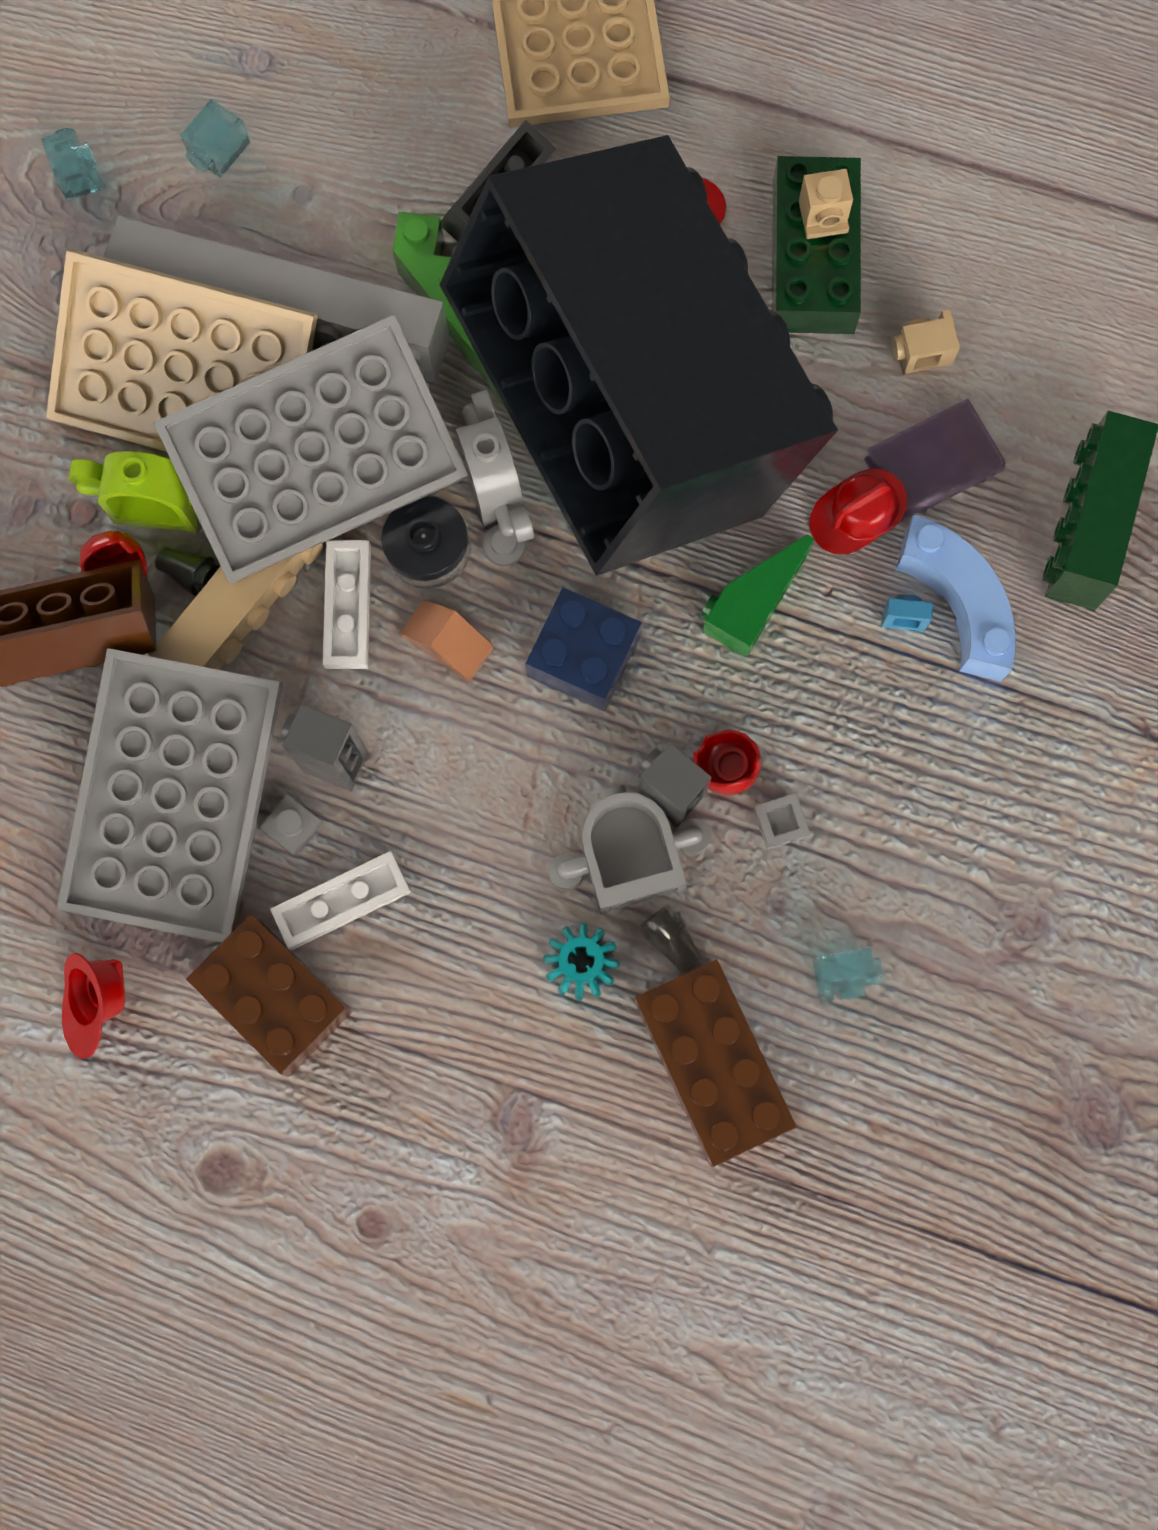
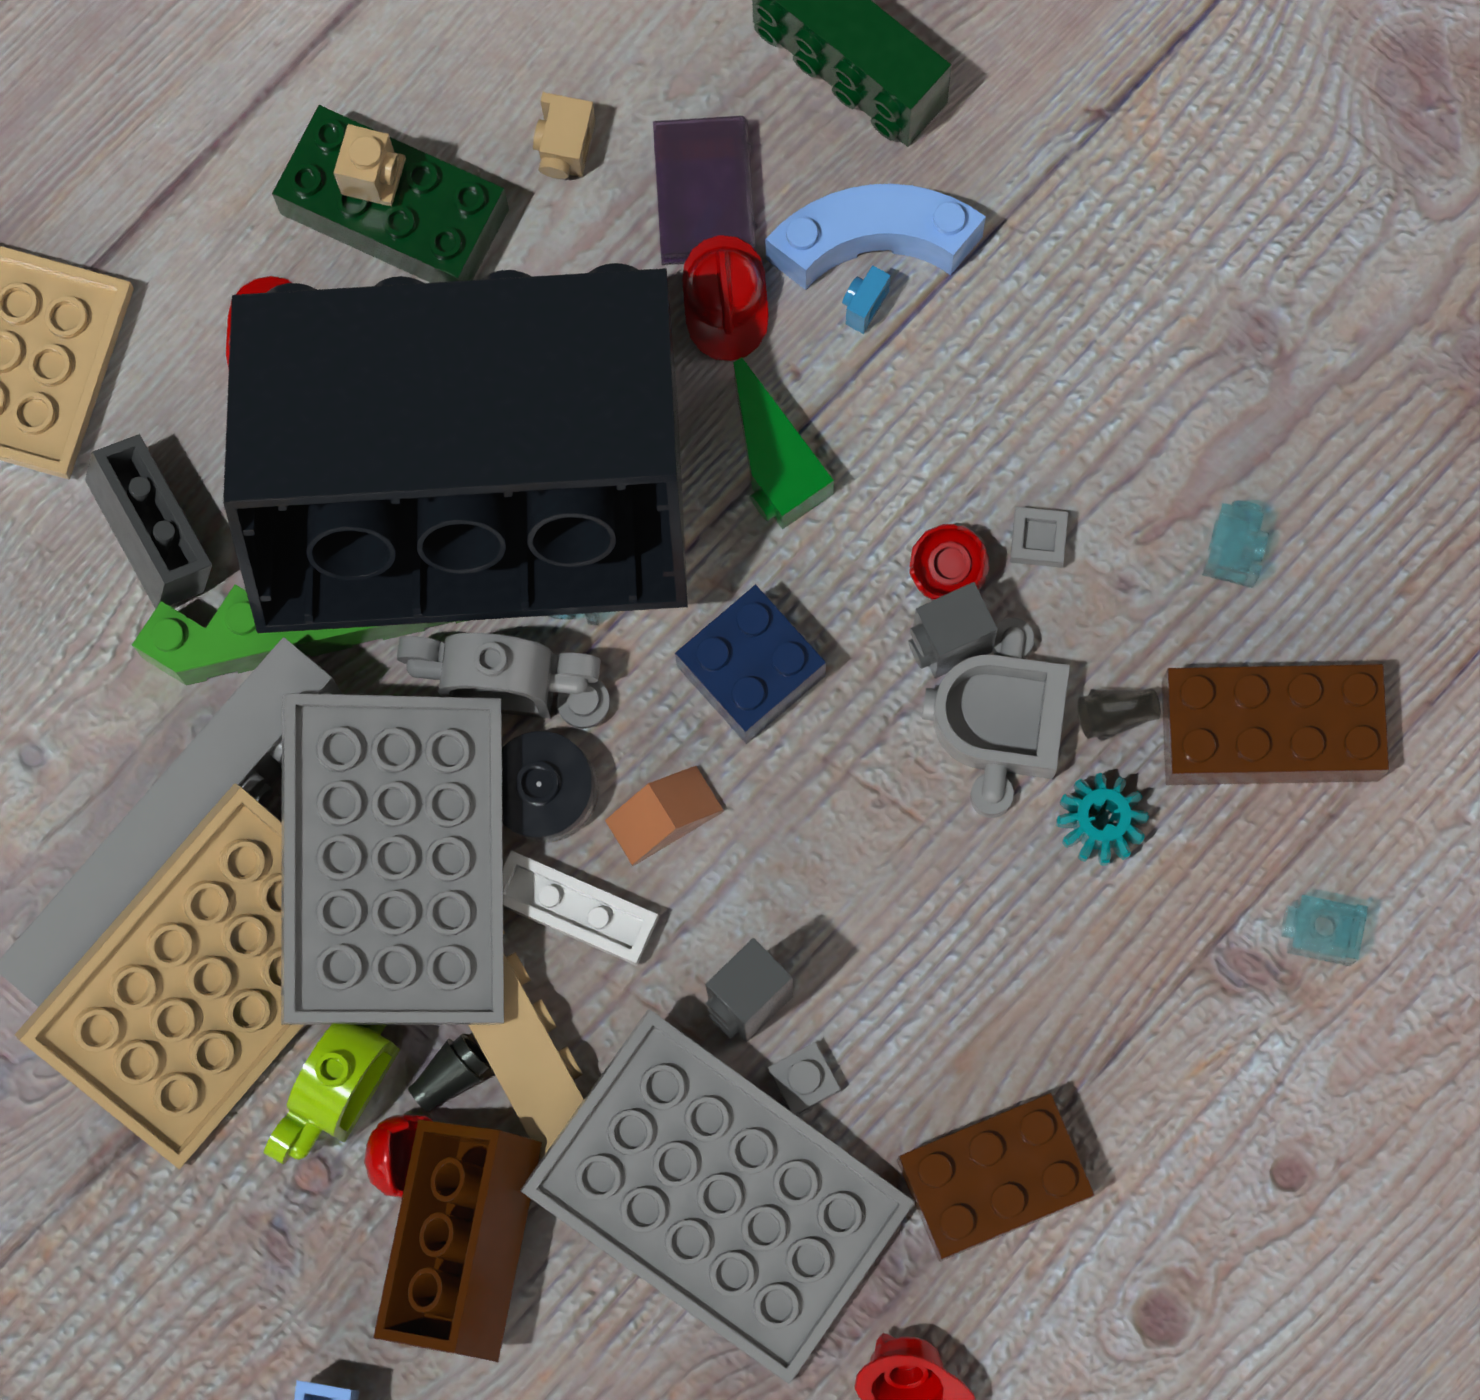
camera: 65 degrees left, 0 degrees up
white plate [270,851,411,950] -> none
none -> clear light blue brick [1281,895,1368,966]

